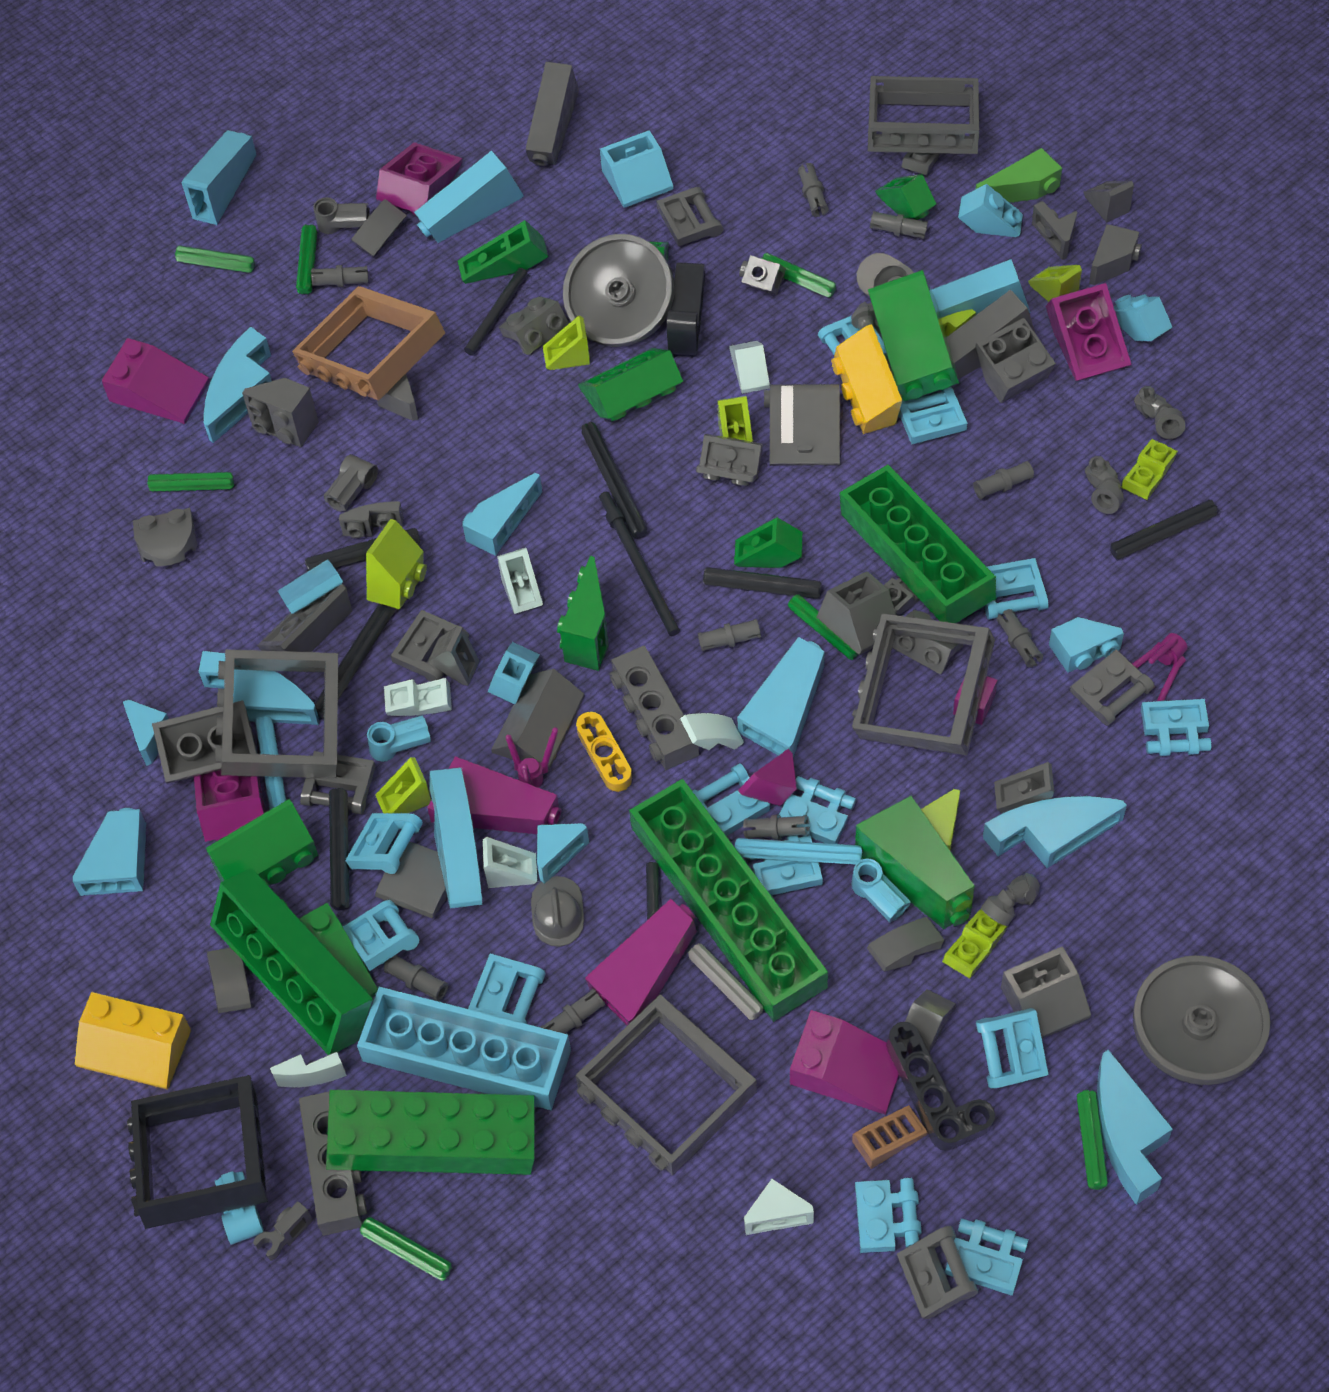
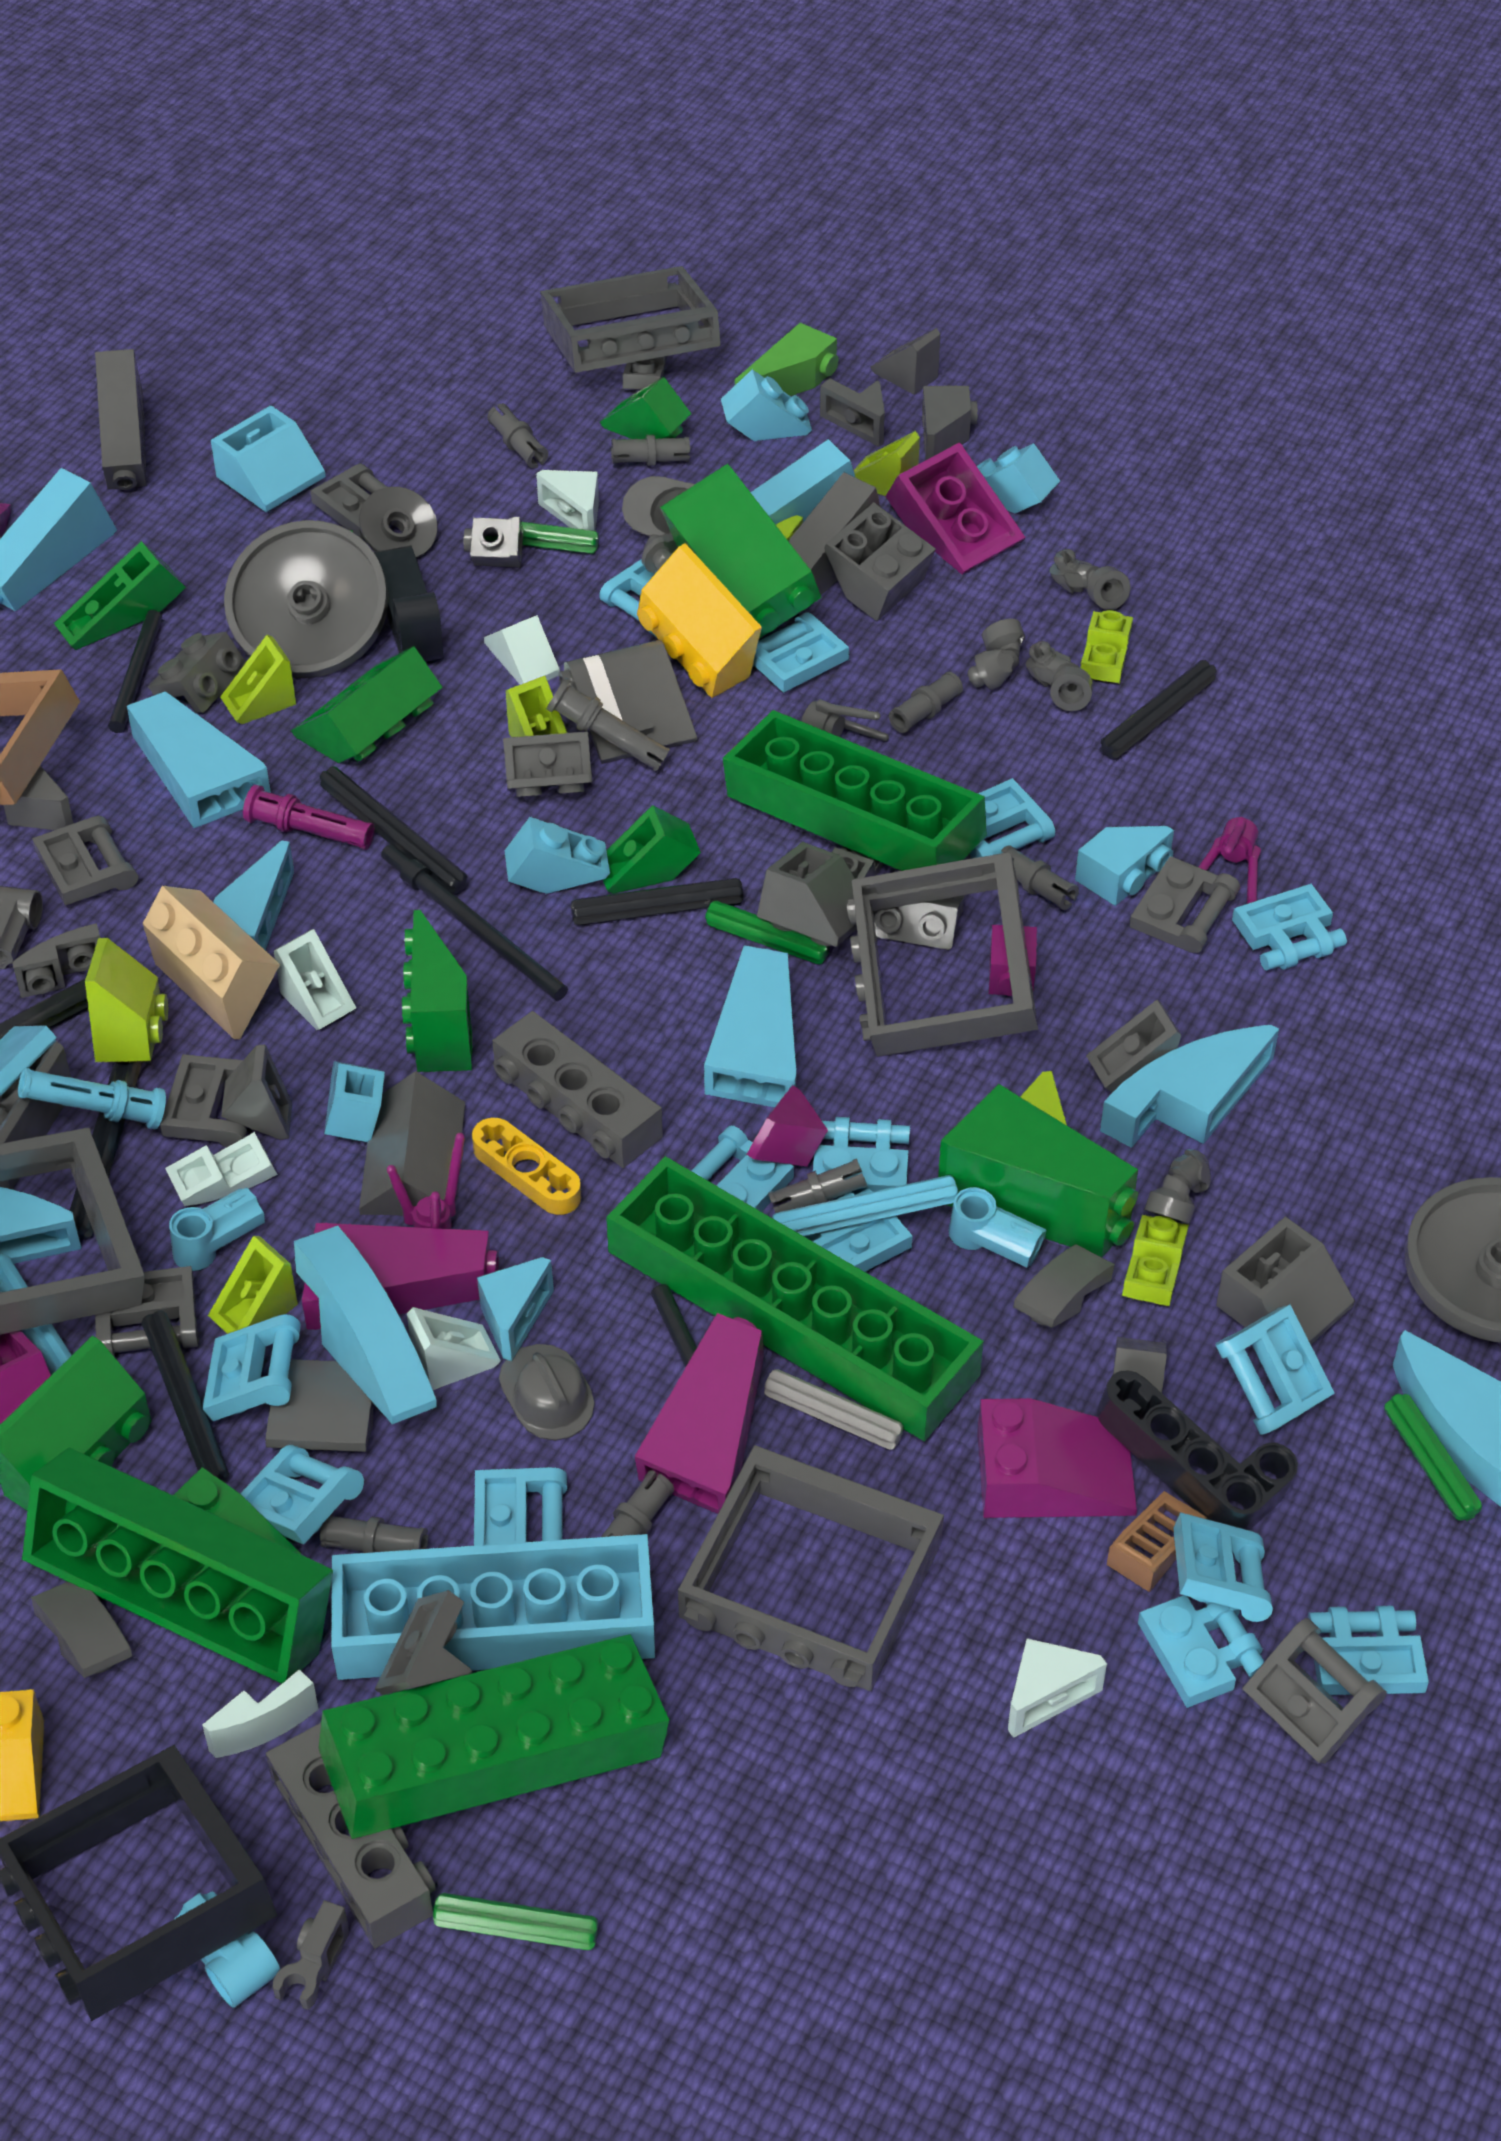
camera: 25 degrees left, 10 degrees down
light aqua slope [680,713,744,750] -> none
dark grey pin [698,619,761,652] -> none
none -> medium azure pin [18,1068,166,1130]
none -> dark grey plate [32,816,138,906]
none -> medium azure slope [127,691,271,828]
none -> tan slope [143,886,280,1039]
none -> magenta pin [243,784,375,850]
none -> dark grey dish [359,486,437,558]
none -> dark grey slope [375,1590,472,1695]
none -> medium azure slope [505,817,610,894]
none -> light aqua slope [536,470,599,531]
none -> dark grey pin [546,677,670,772]
none -> dark grey plant [802,699,889,742]
none -> dark grey arm [967,619,1025,690]
none -> medium azure plate [1173,1512,1273,1622]

